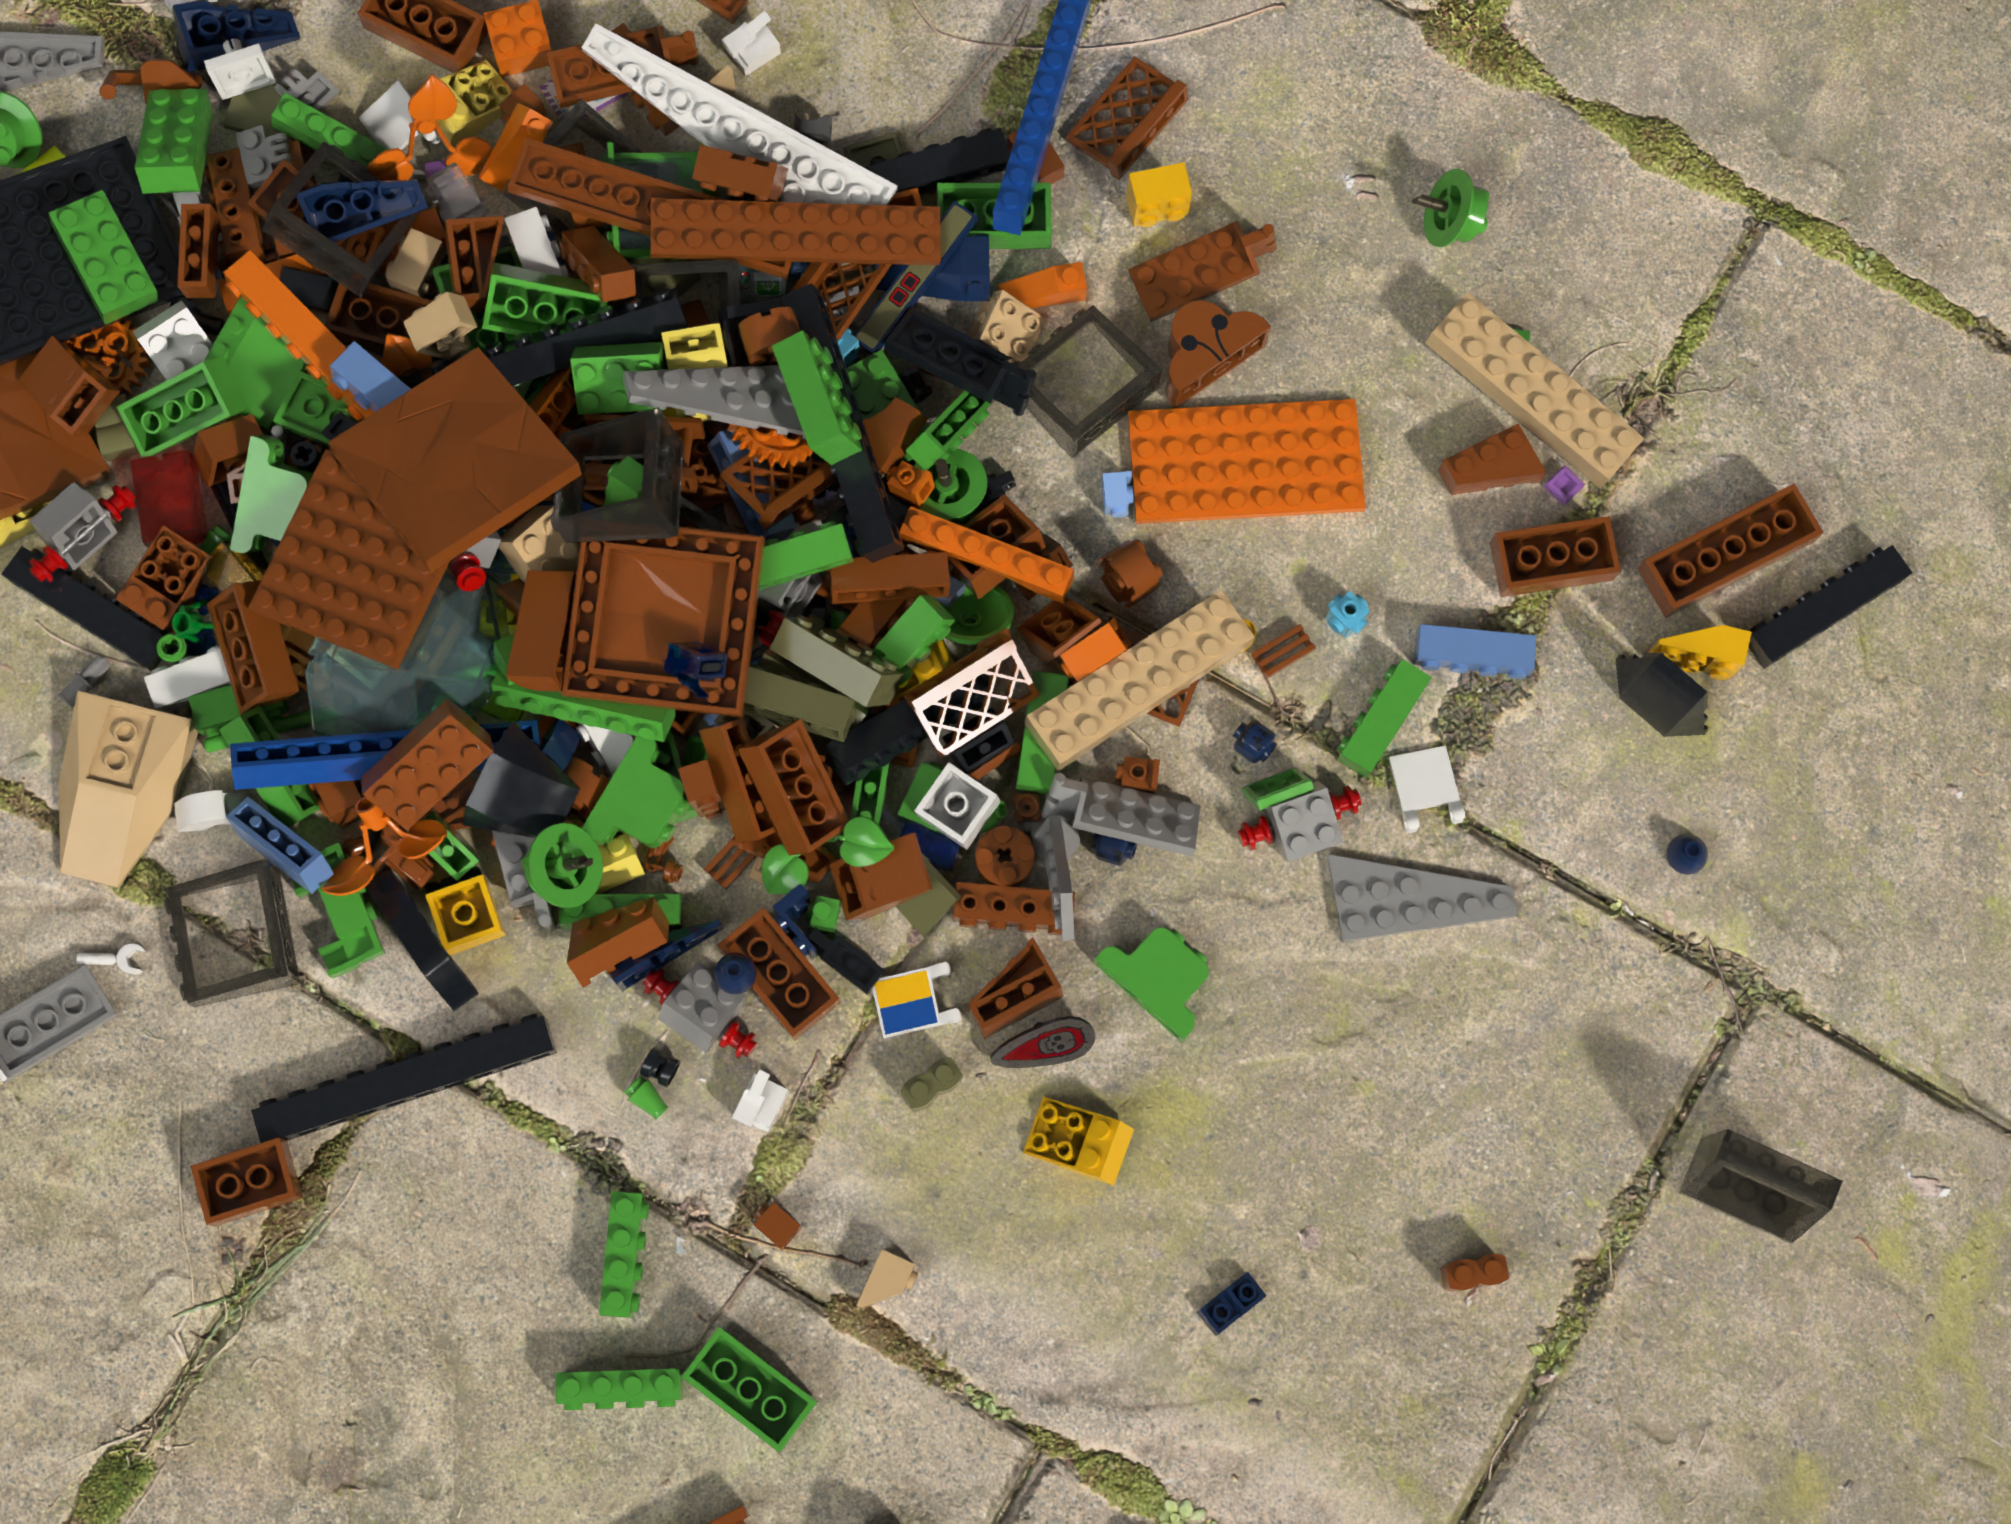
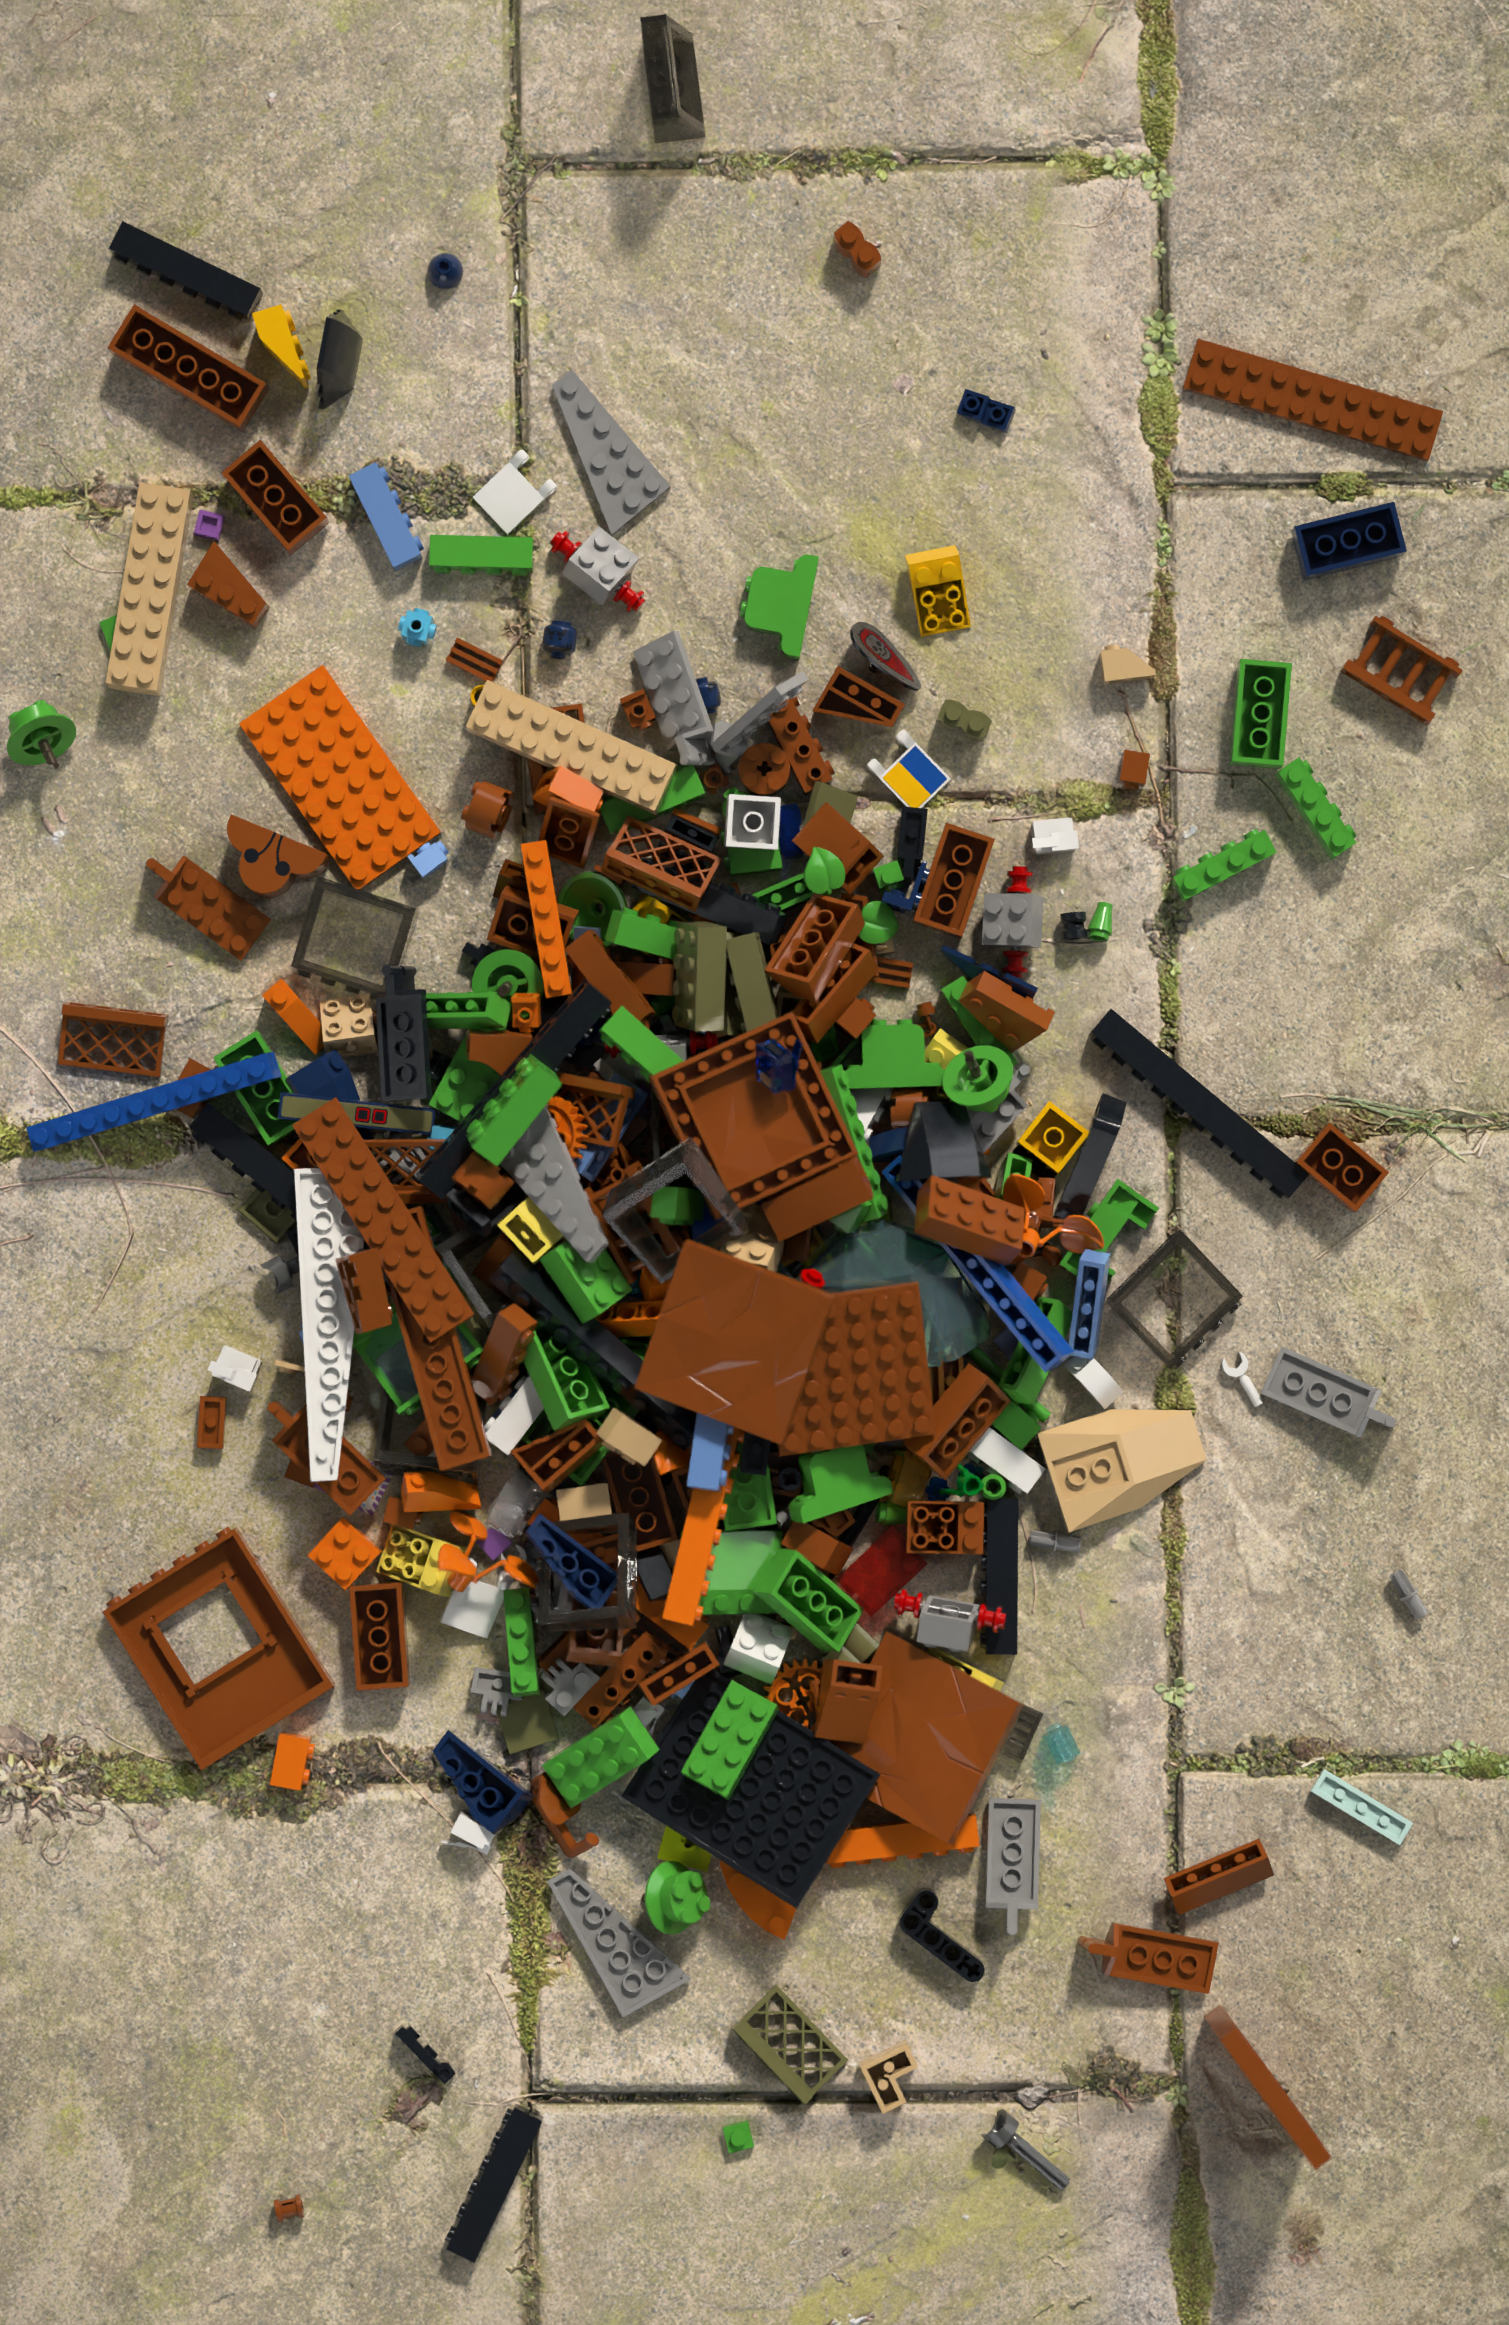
camera: 120 degrees left, 10 degrees up
white tile [204,39,276,100] -> none
dark blue brick [714,952,756,994] -> none
yellow brick [1126,162,1192,227] -> none
bright green tile [1242,767,1315,811] -> none

